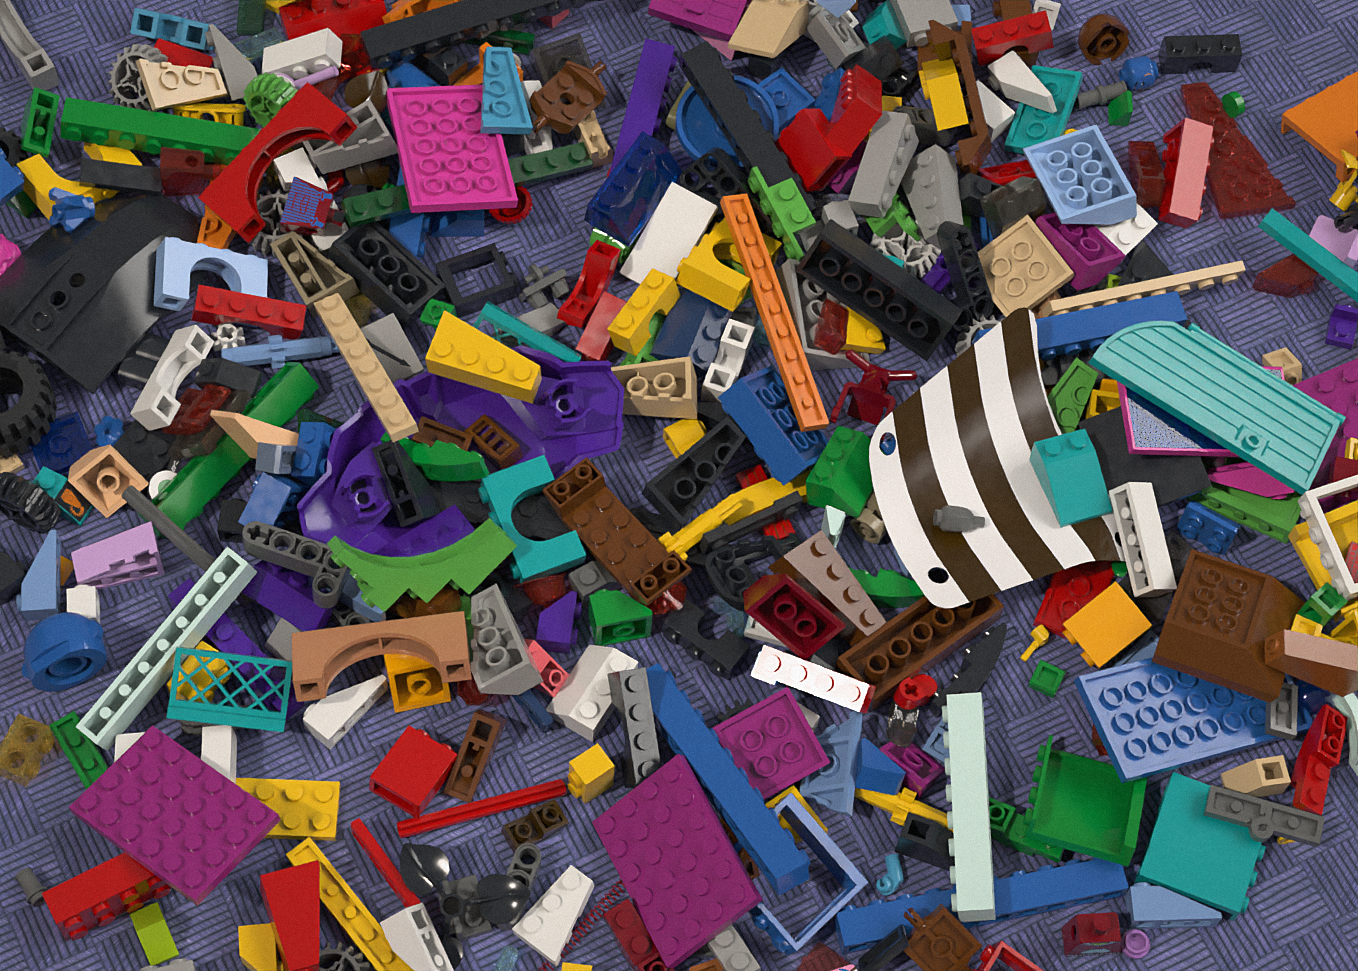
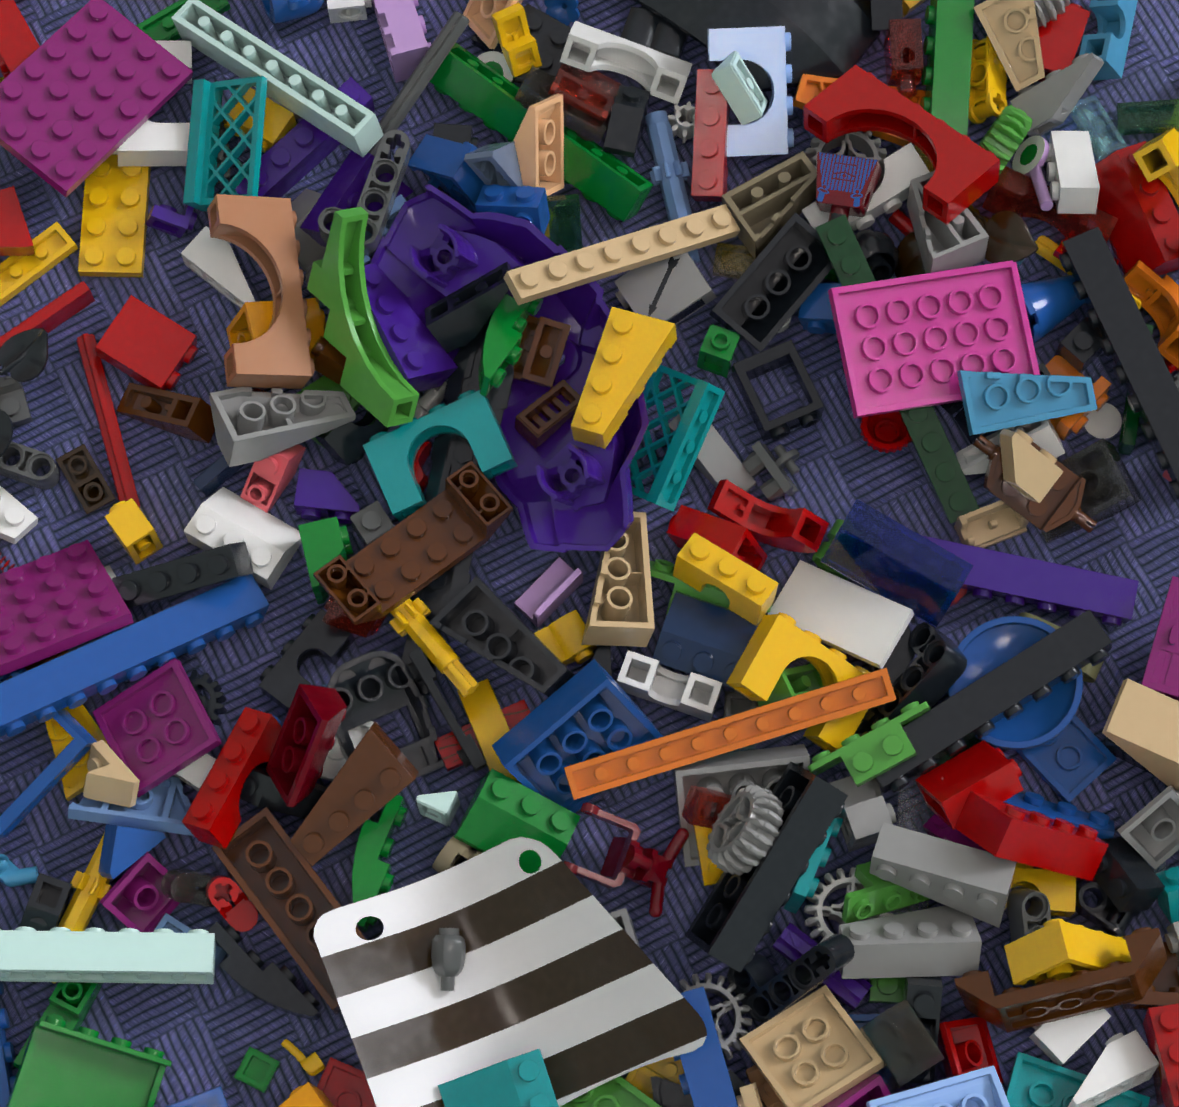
camera: 95 degrees right, 10 degrees up
clear red piece [513,572,567,609] -> none
none -> tan slope [83,740,140,808]
none -> dark purple bracket [145,204,198,238]
none -> yellow slope [491,2,542,78]
none -> lavender panel [514,557,583,627]
none -> light grey gear [706,784,784,876]
none -> light aqua slope [711,51,768,125]
none -> tan slope [999,428,1064,503]

